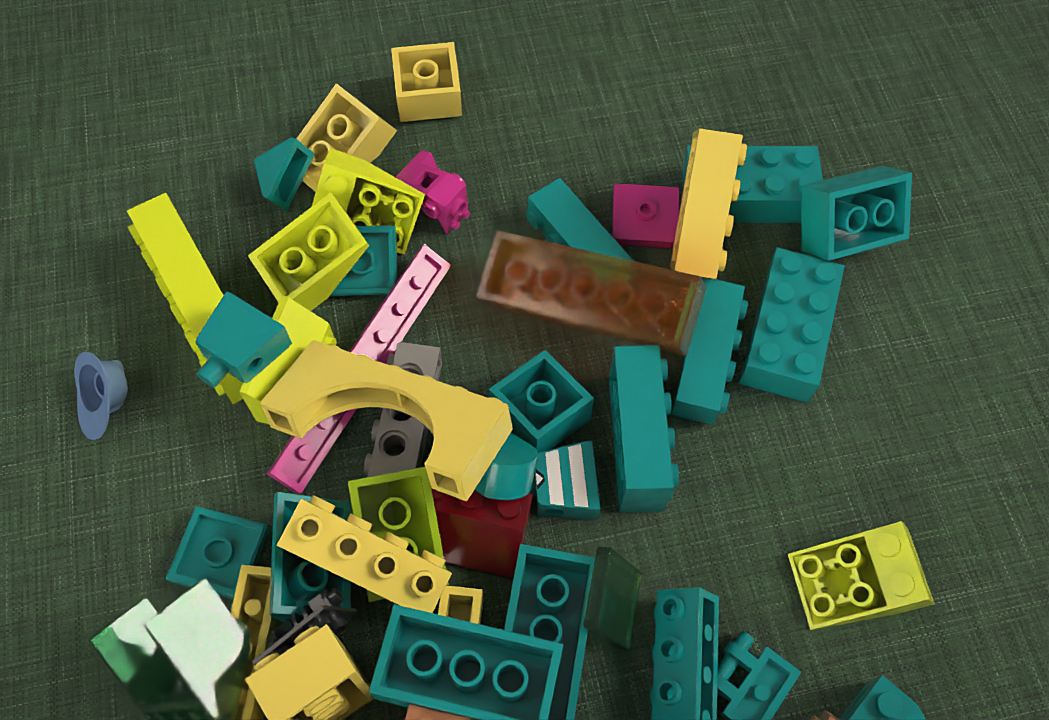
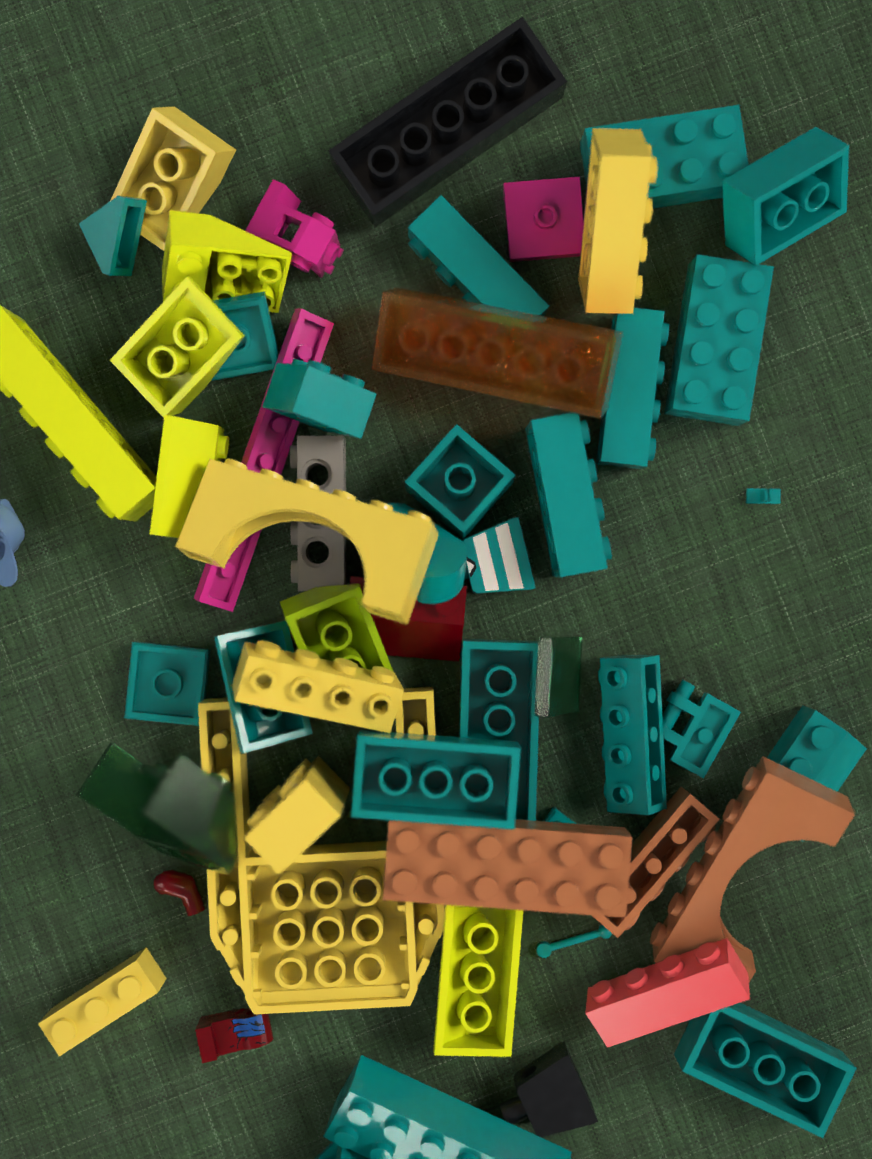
camera: 10 degrees left, 25 degrees up
teal torso [196,291,292,388] -> none
black hinge [252,587,357,665] -> none
light yellow brick [391,42,462,122] -> none
neon yellow slope [788,521,935,630] -> none
none -> teal brick [262,359,377,439]
none -> black brick [328,17,567,227]
none -> teal piece [746,488,781,504]

